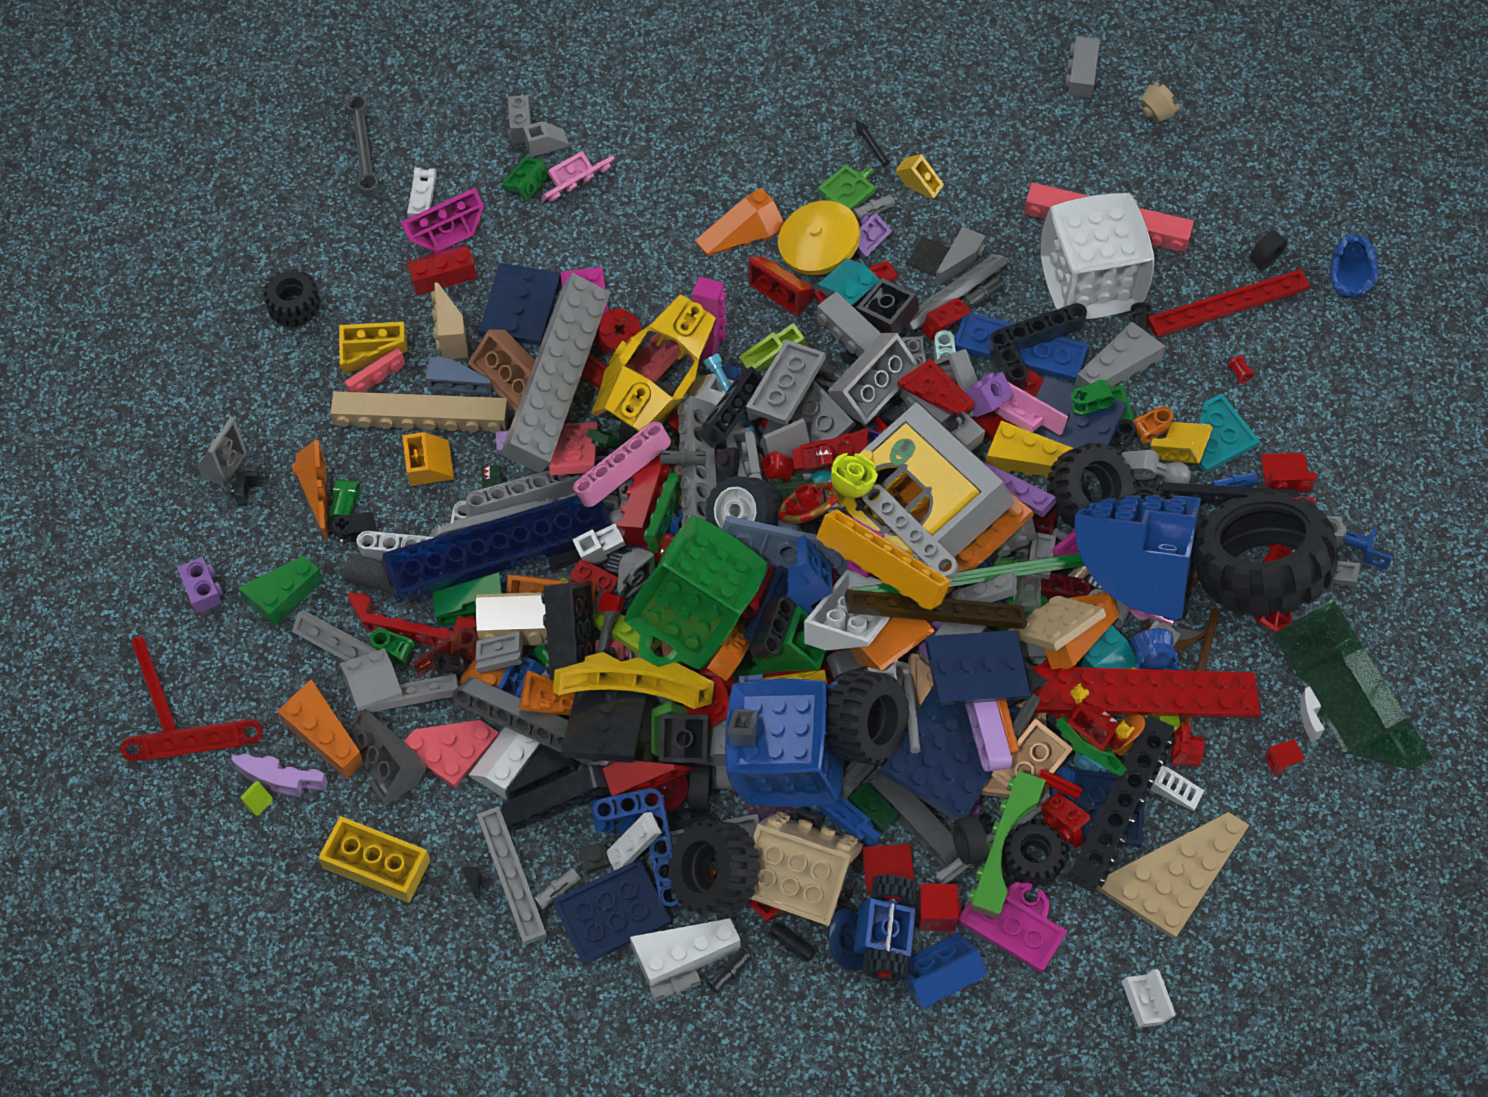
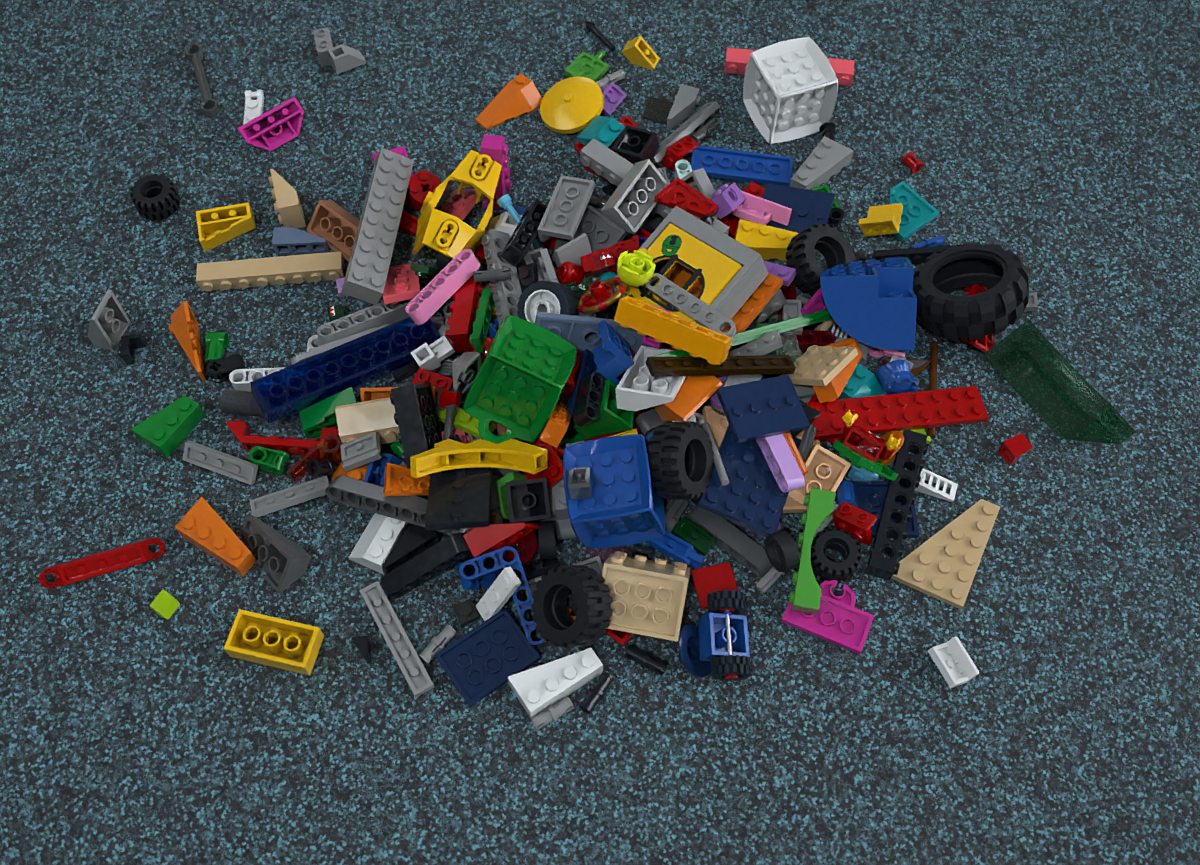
camera: 10 degrees left, 0 degrees up
red axle [131,636,177,732] -> none
medium lavender brick [177,557,223,614] -> none
lavender slope [231,754,328,797] -> none
light grey slope [340,649,403,711] -> none
coral plate [344,347,405,393] -> none
light orange slope [402,432,454,486] -> none
coral plate [404,720,499,788] -> none
red slope [405,244,477,296] -> none
dark blue plate [479,263,561,346] -> none
green bracket [501,157,549,202] -> none
bright pink bracket [541,151,615,203] -> none
lime slope [739,323,809,371] -> none
red slope [748,256,814,317] -> none
blue slope [902,932,987,1008] -> none
red head [918,883,961,932] -> none
black beam [988,303,1087,390] -> none
red axle [1037,769,1082,799] -> none
green piece [1071,380,1115,416] -> none
light grey beam [1121,450,1191,484] -> none
orange piece [1133,406,1173,444] -> none
red plate [1147,269,1310,338] -> none
red piece [1170,722,1204,768] -> none
black tyre [1250,230,1288,269] -> none
red bracket [1261,453,1317,493] -> none
white slope [1300,686,1324,742] -> none
blue hair [1330,234,1378,298] -> none
blue bracket [1343,527,1392,569] -> none

